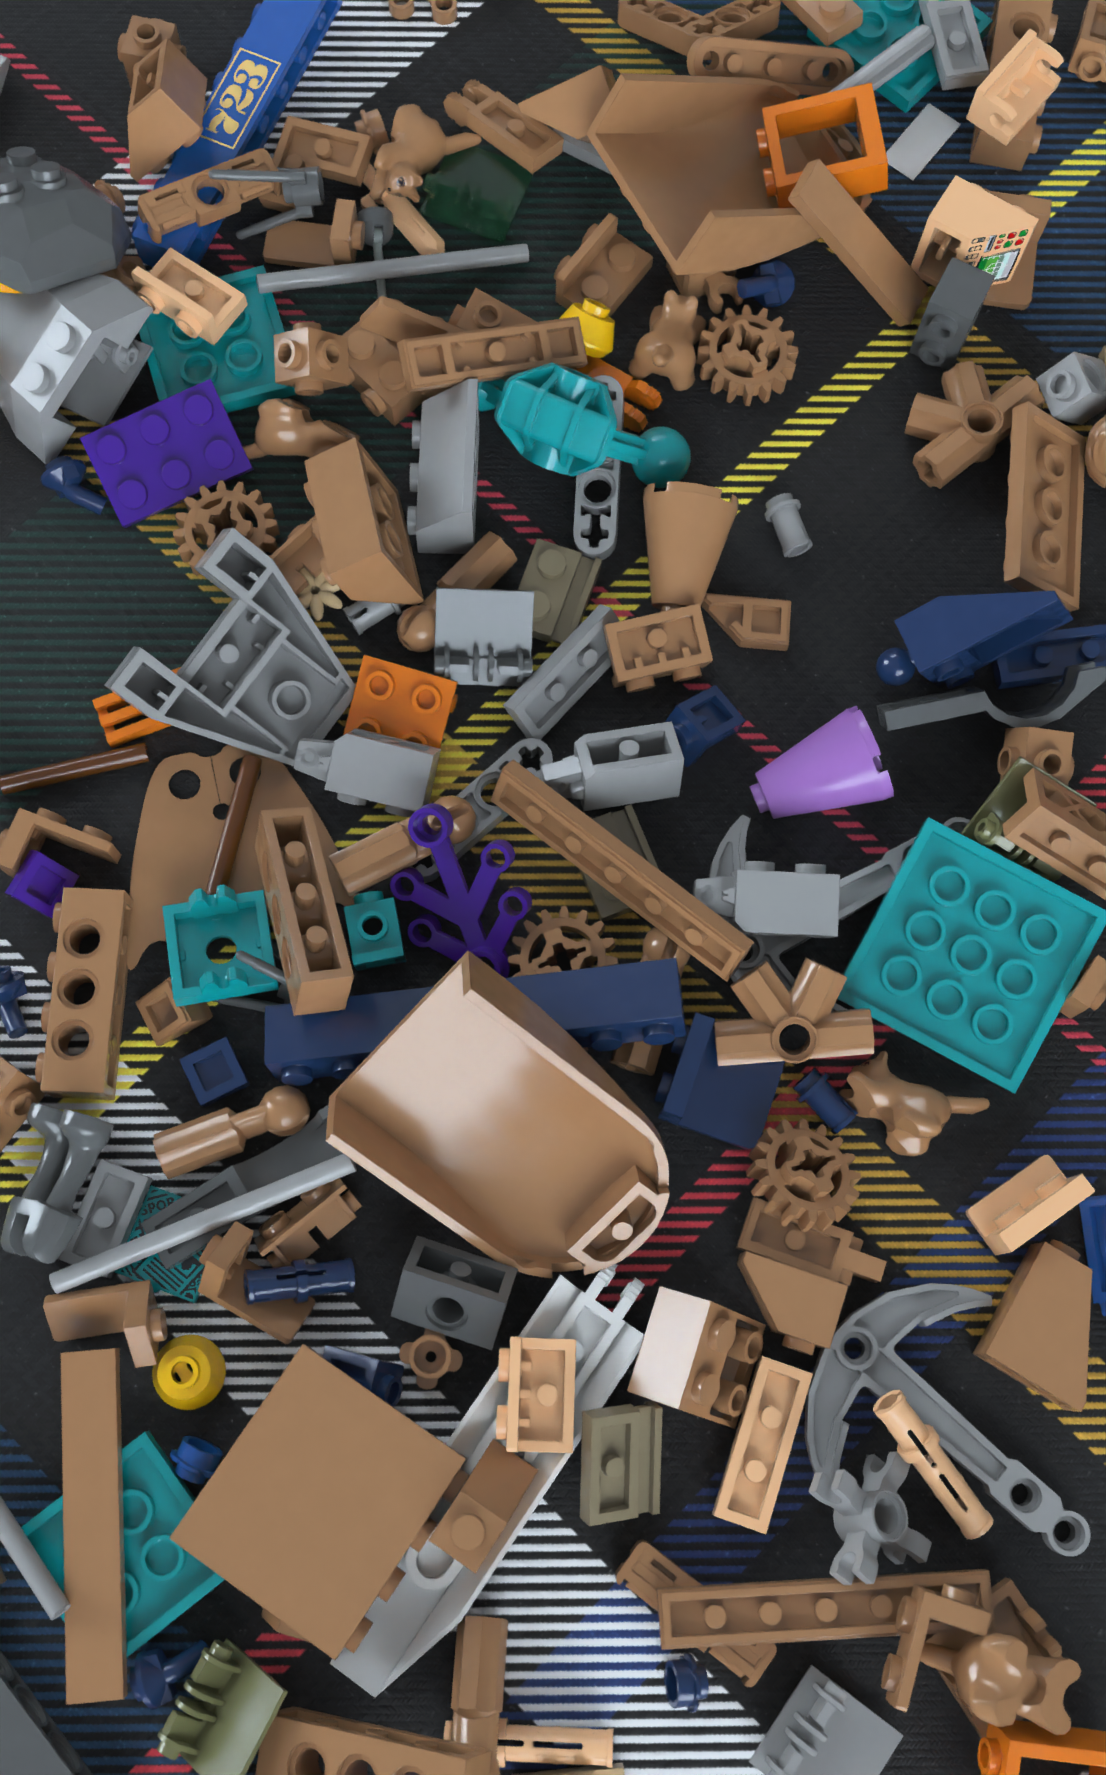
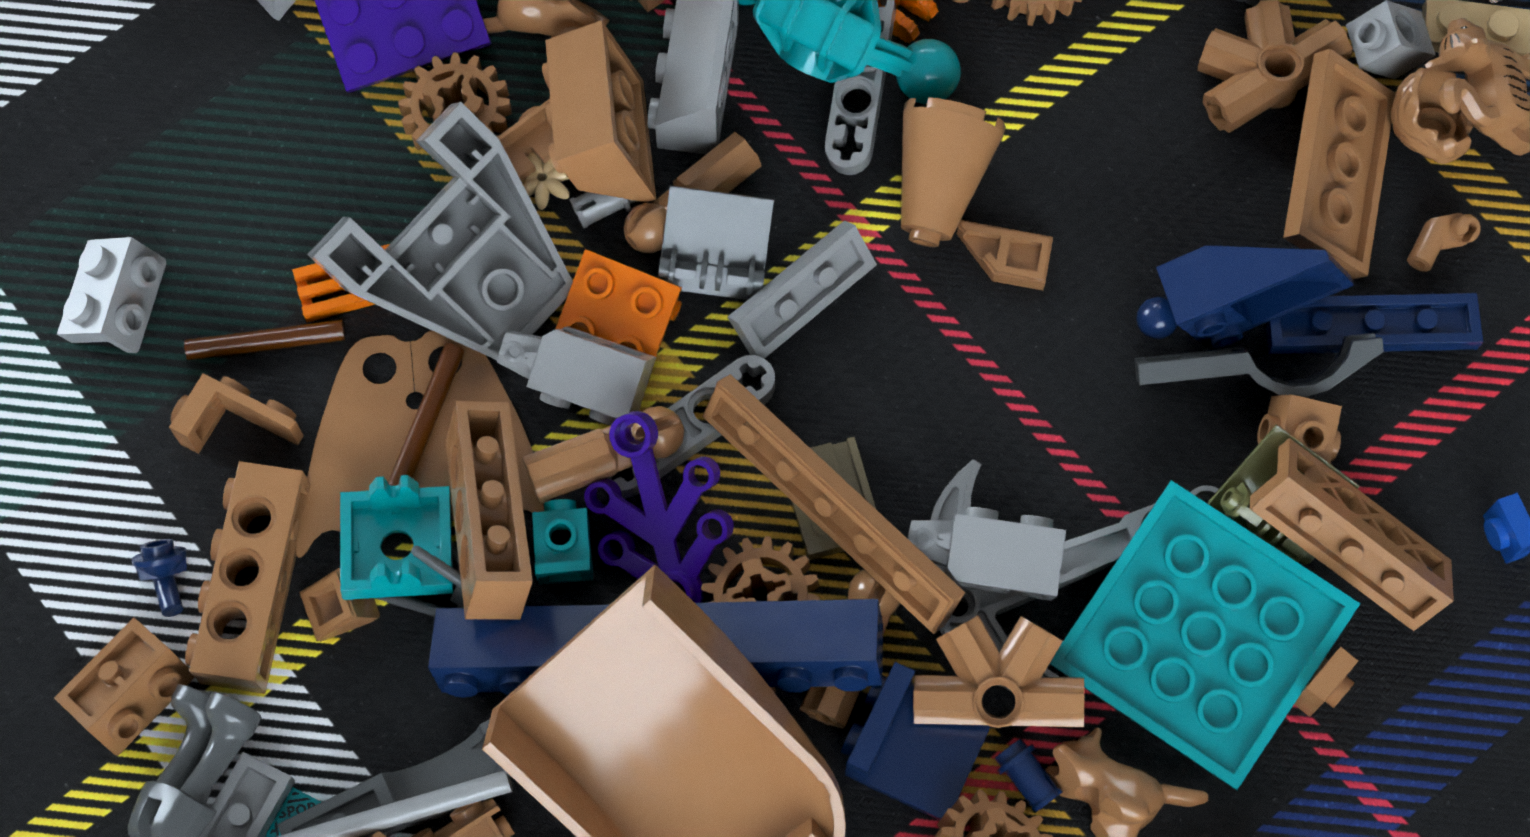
camera: 10 degrees right, 5 degrees down
dark purple plate [5,849,79,919] -> none
dark blue plate [40,456,108,515] -> none
medium nougat piece [153,1085,310,1179] -> none
dark blue plate [179,1037,250,1108] -> none
dark tan plate [518,538,602,644] -> none
light grey hinge [540,721,684,811] -> none
medium nougat bracket [603,603,713,693] -> none
dark blue bracket [665,685,746,767] -> none
medium lavender cone [749,705,894,819] -> none
light grey pin [764,493,813,558] -> none

